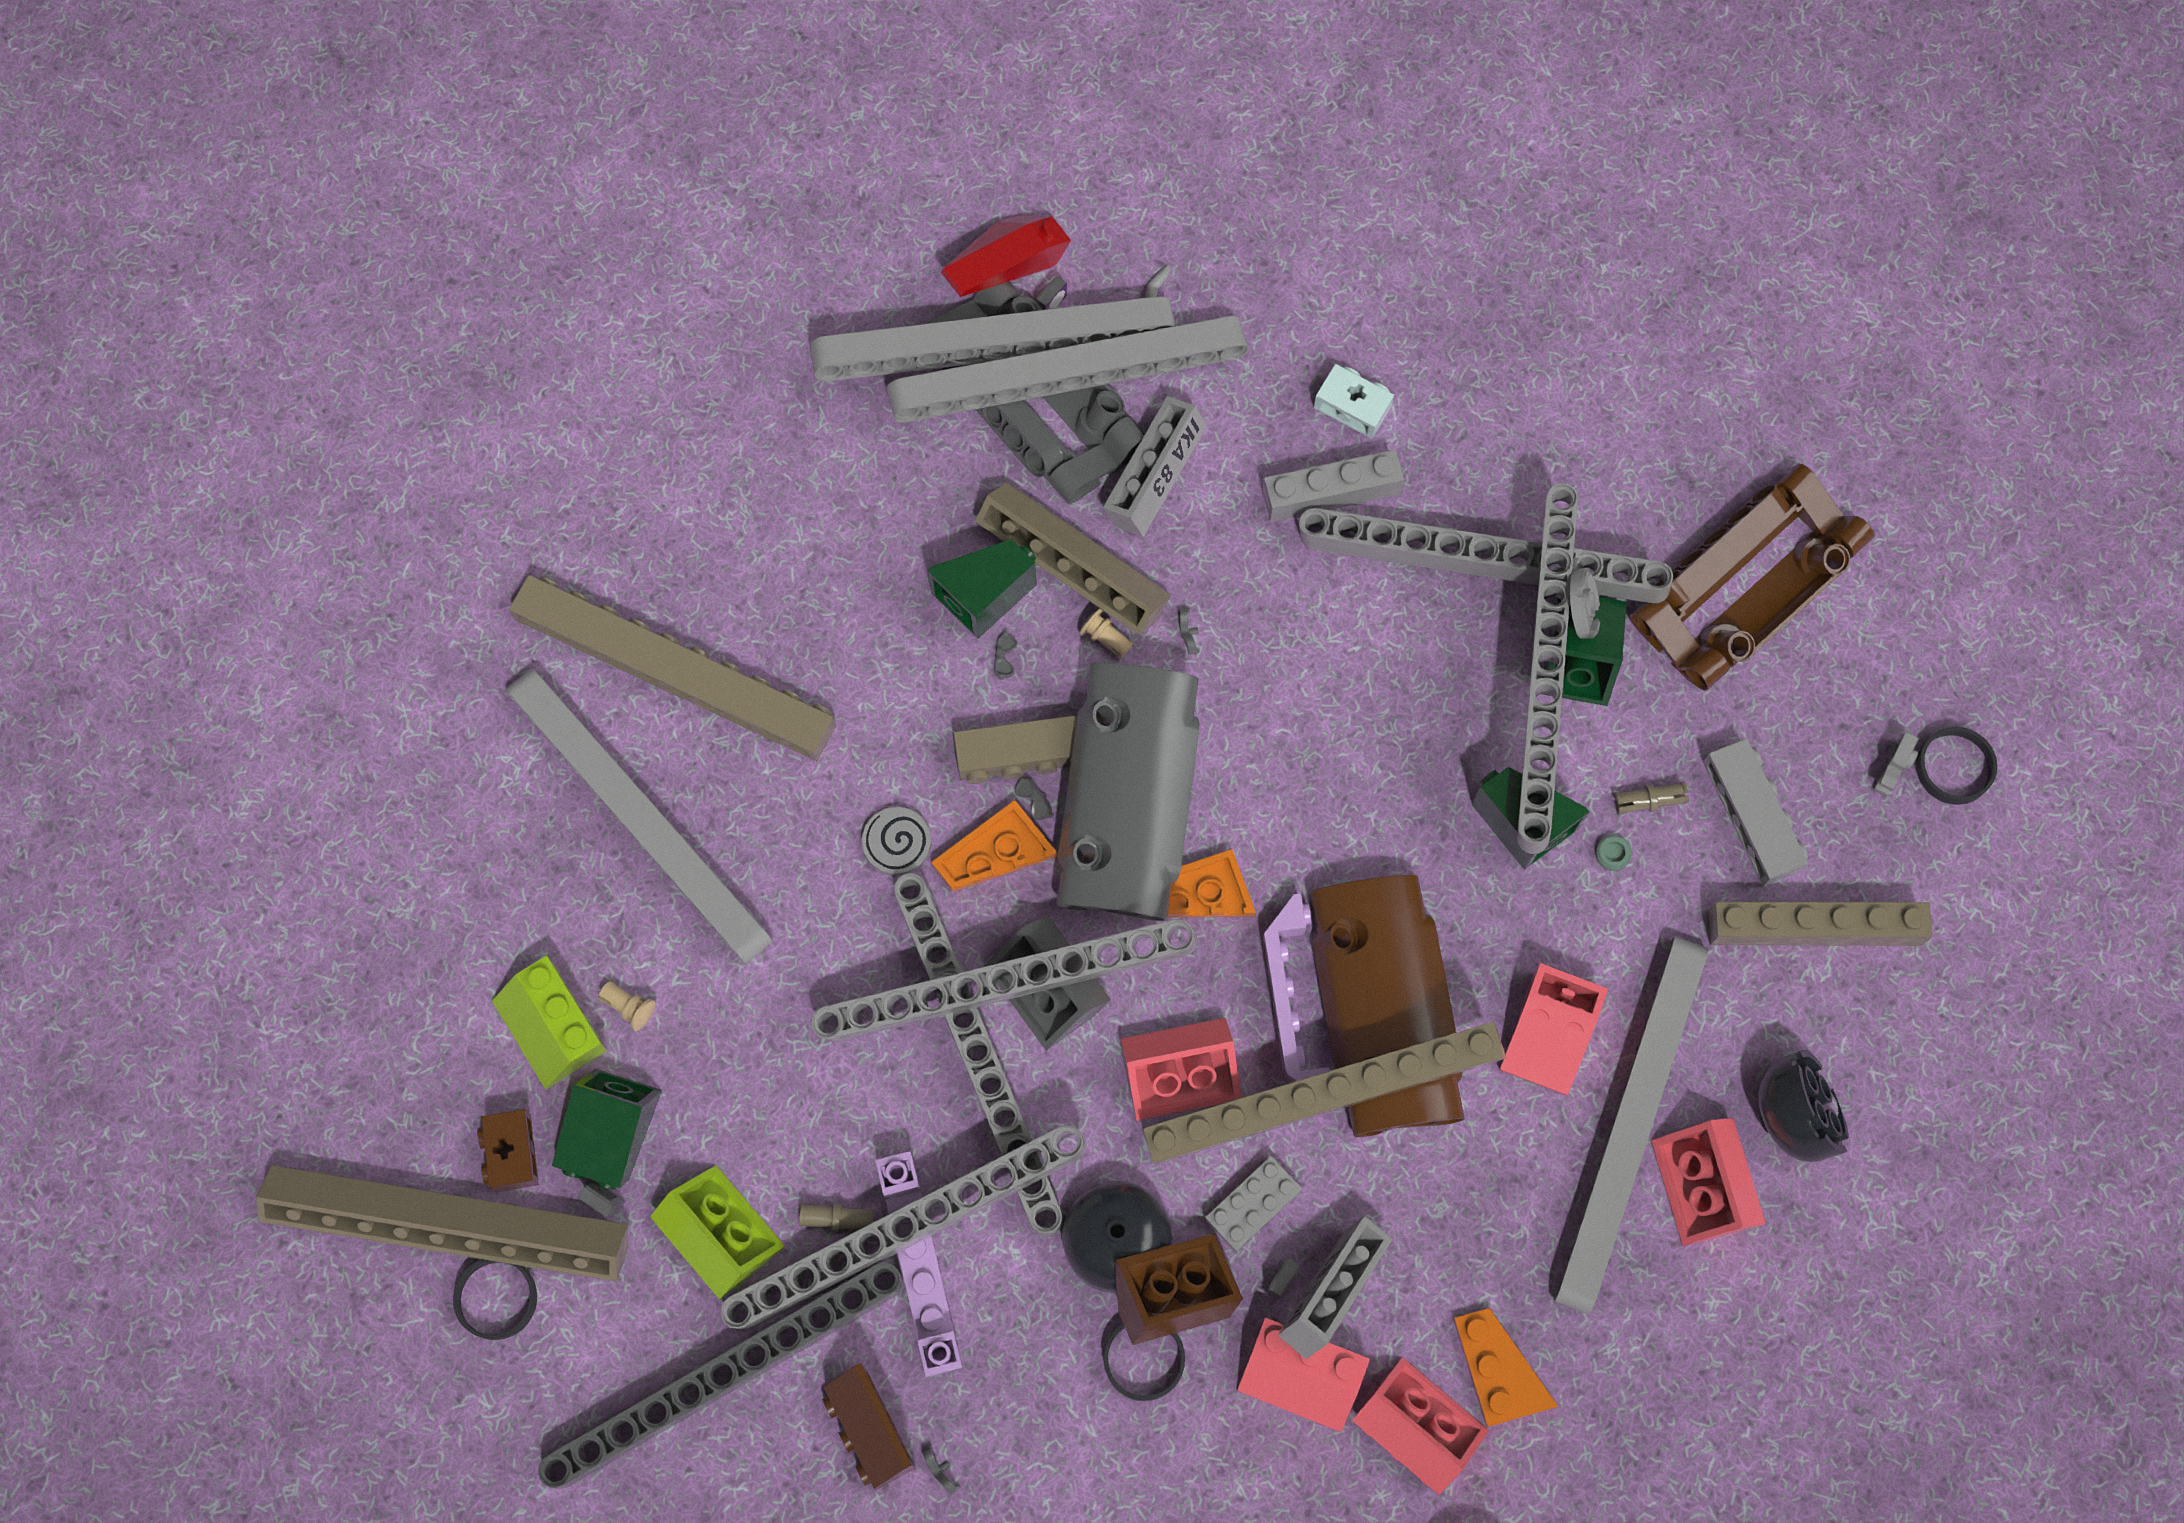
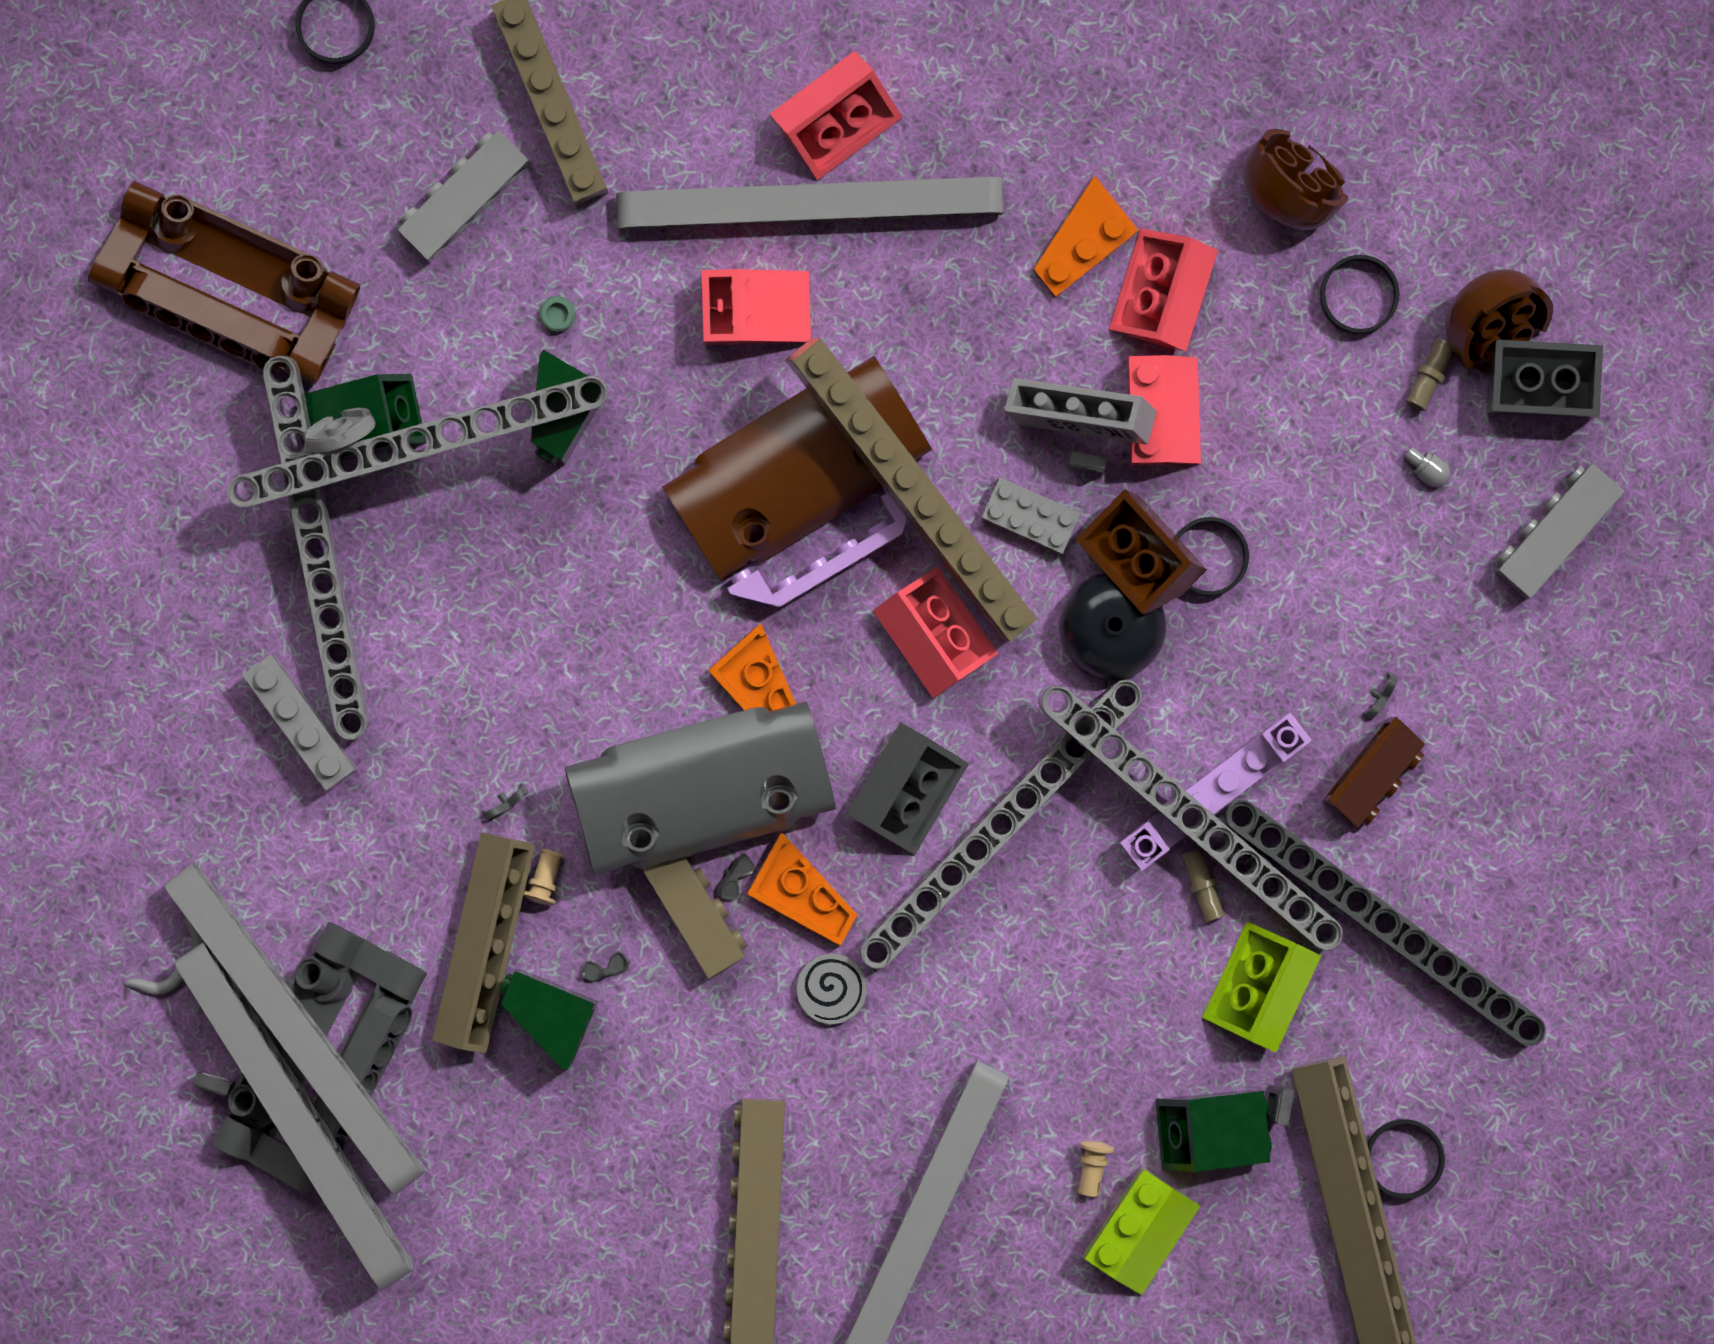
camera: 115 degrees left, 15 degrees up
reddish brown brick [477,1109,539,1192] -> none
light grey beam [812,920,1198,1042] -> none
red wedge [941,214,1071,297] -> none
light grey brick [1103,396,1207,537] -> none
light aqua brick [1314,364,1394,439] -> none
dark tan pin [1614,781,1689,815] -> none
black cylinder [1758,1050,1849,1162] -> none
light grey plate [1874,732,1919,796] -> none

